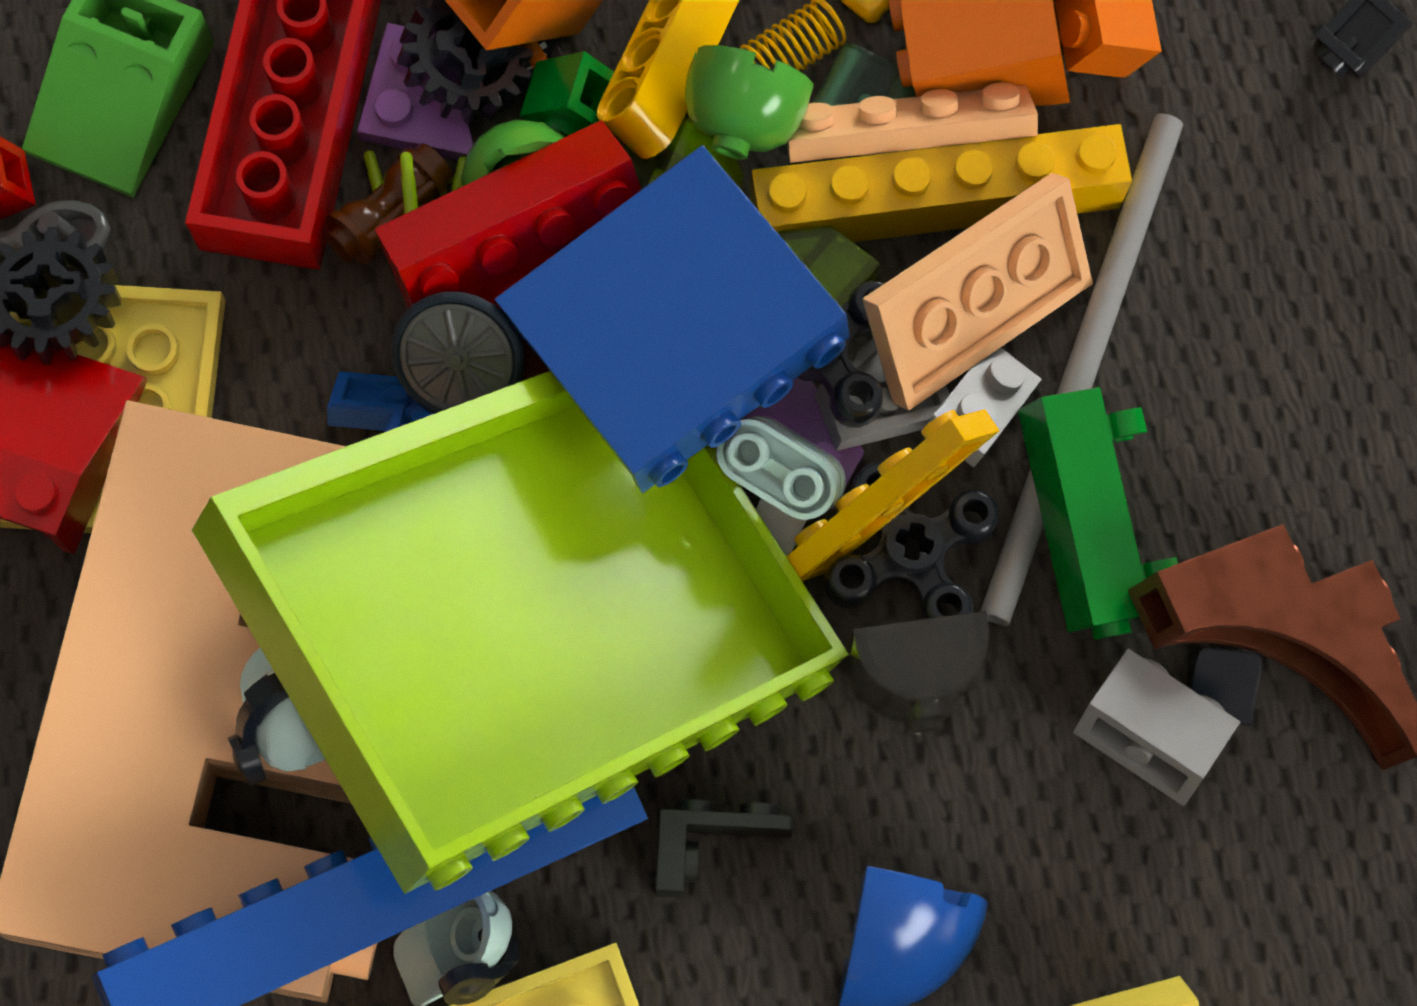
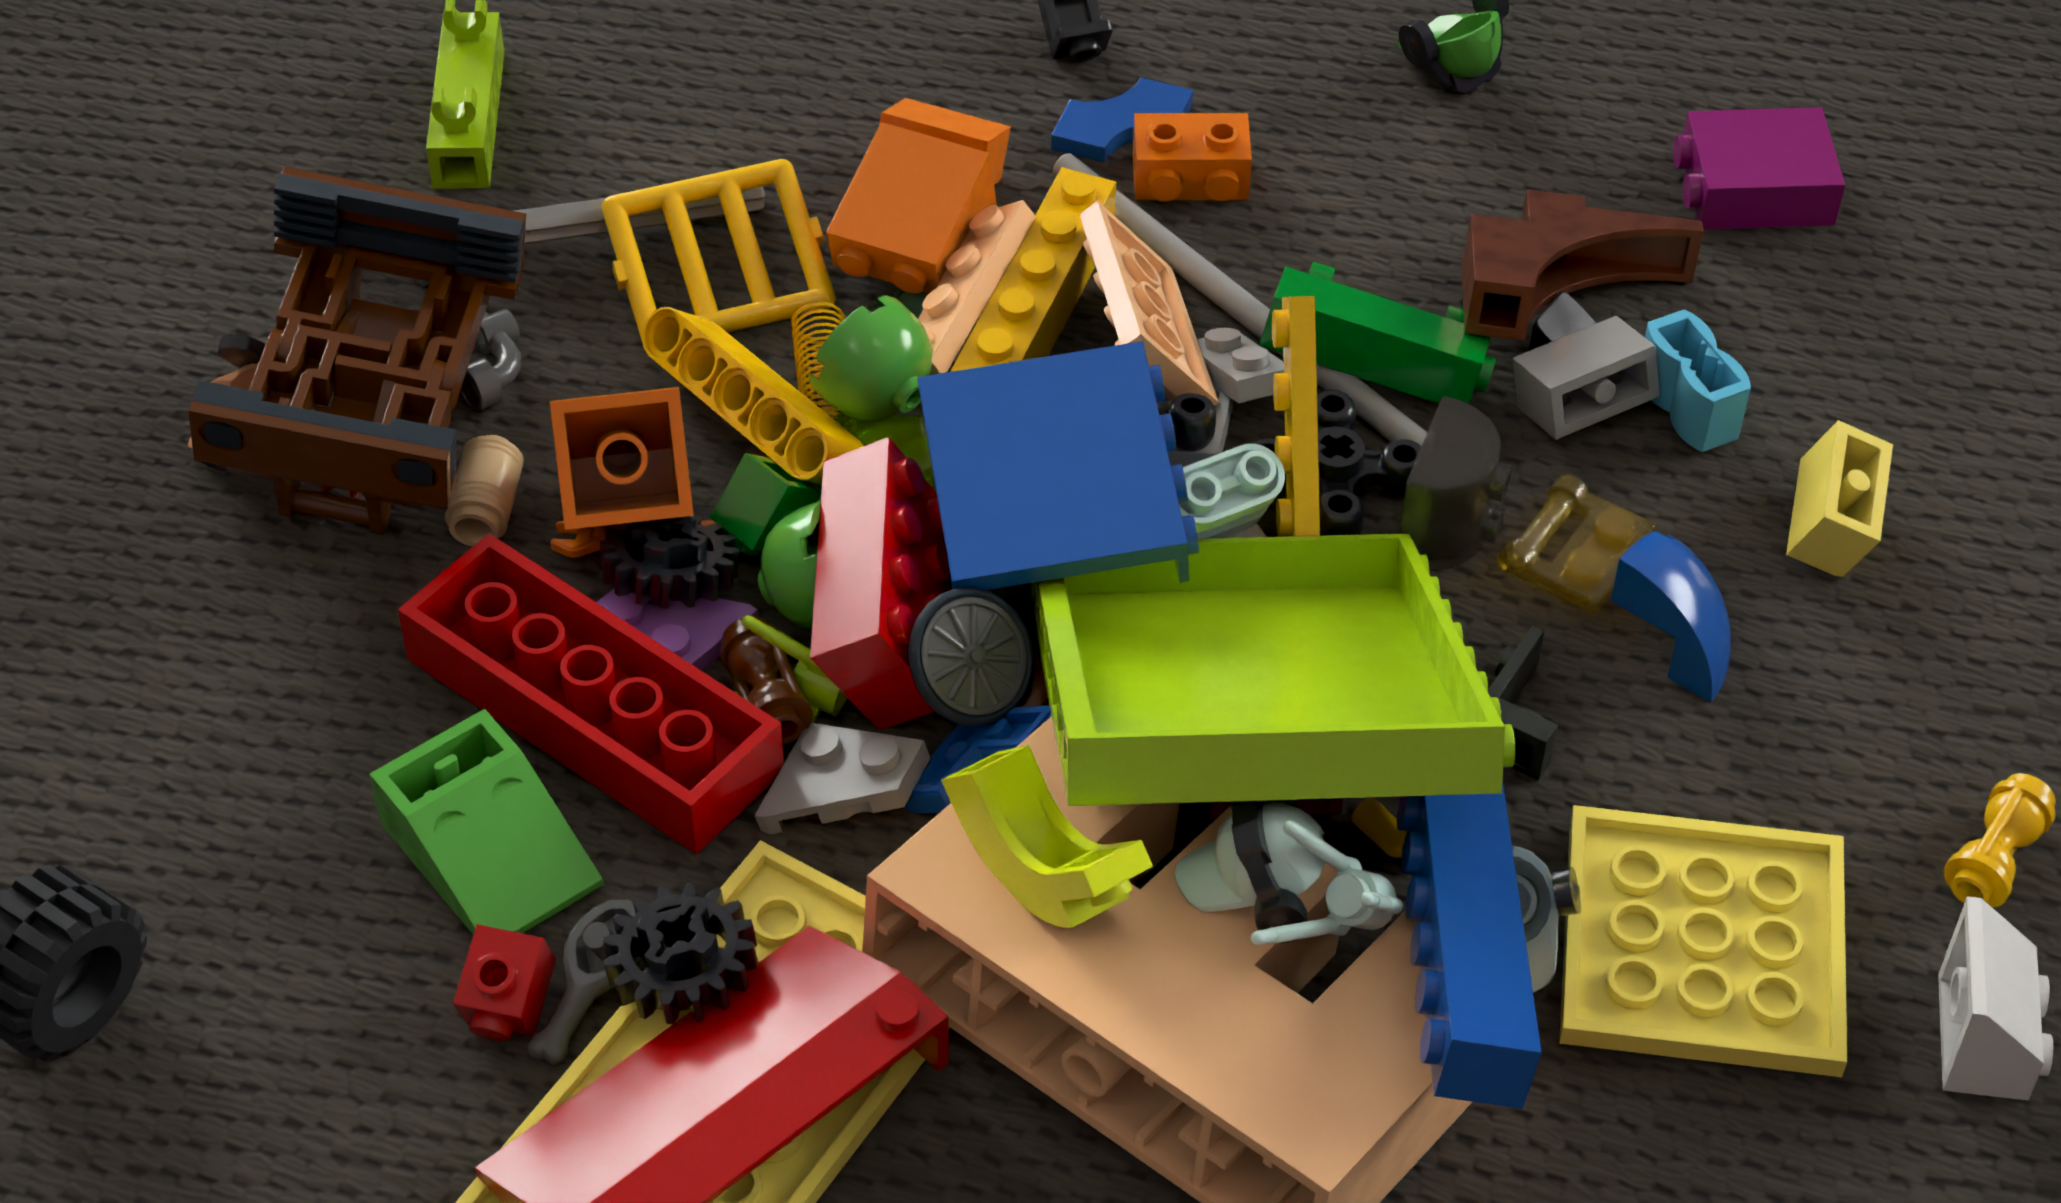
camera: 60 degrees left, 25 degrees down
none -> light grey wing [755,723,930,834]
none -> neon yellow arch [941,745,1153,928]
none -> blue tile [1051,77,1193,163]
none -> orange brick [1132,113,1252,202]
none -> light aqua plant [1251,821,1403,945]
none -> clear yellow plate [1497,475,1656,617]
none -> medium azure brick [1645,309,1751,452]

